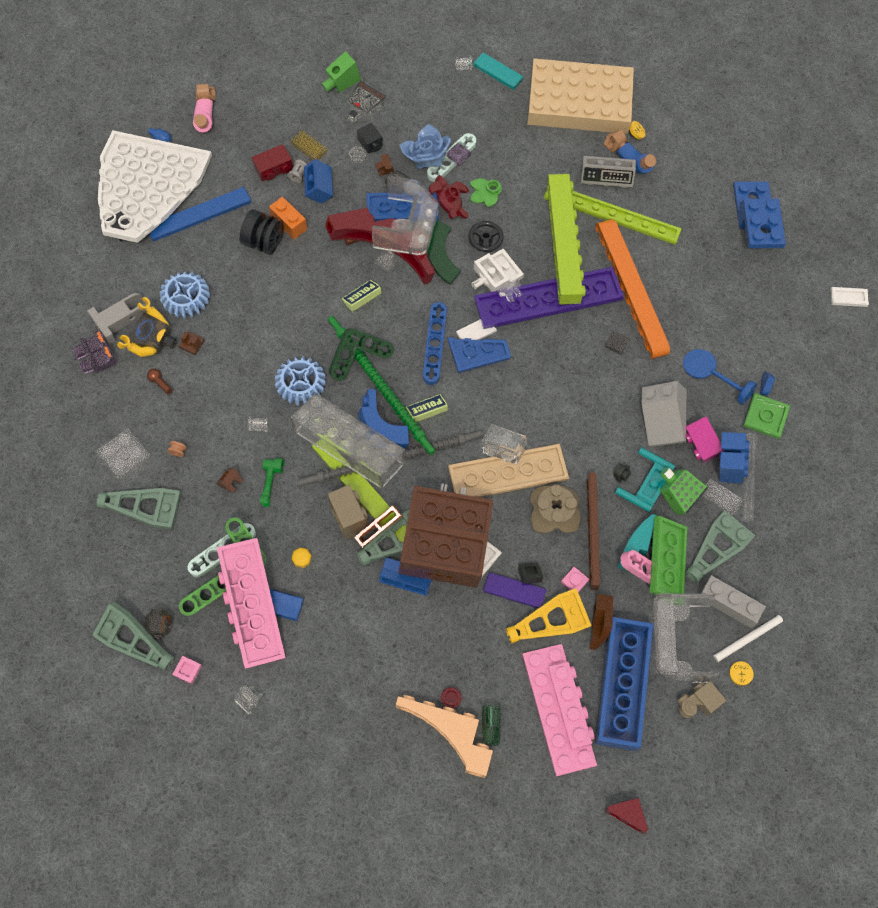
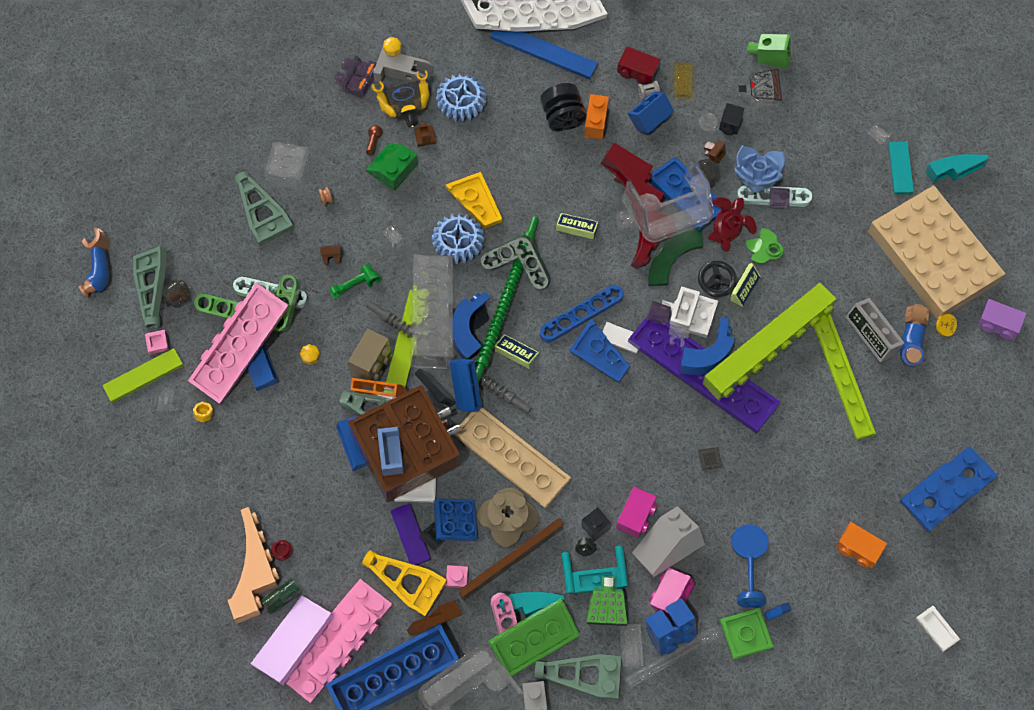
camera: 55 degrees right, 0 degrees up
clear brick [482,424,526,464] -> none
orange beam [595,219,670,359] -> none
none -> piece [78,228,110,297]
none -> lime tile [102,348,183,403]
none -> yellow tile [193,402,213,423]
none -> tile [251,596,334,685]
none -> green slope [365,144,418,191]
none -> medium blue panel [377,427,403,476]
none -> yellow tile [383,37,402,57]
none -> black tile [415,368,456,407]
none -> blue tile [433,499,478,541]
none -> yellow wing [446,172,503,229]
none -> blue piece [449,358,482,412]
none -> black brick [581,507,611,541]
none -> dark pink brick [616,487,658,538]
none -> clear purple tile [647,301,671,325]
none -> blue arch [680,317,735,375]
none -> slope [730,263,760,307]
none -> orange brick [836,522,887,568]
none -> teal slope [925,154,989,183]
none -> medium lavender brick [977,299,1026,340]

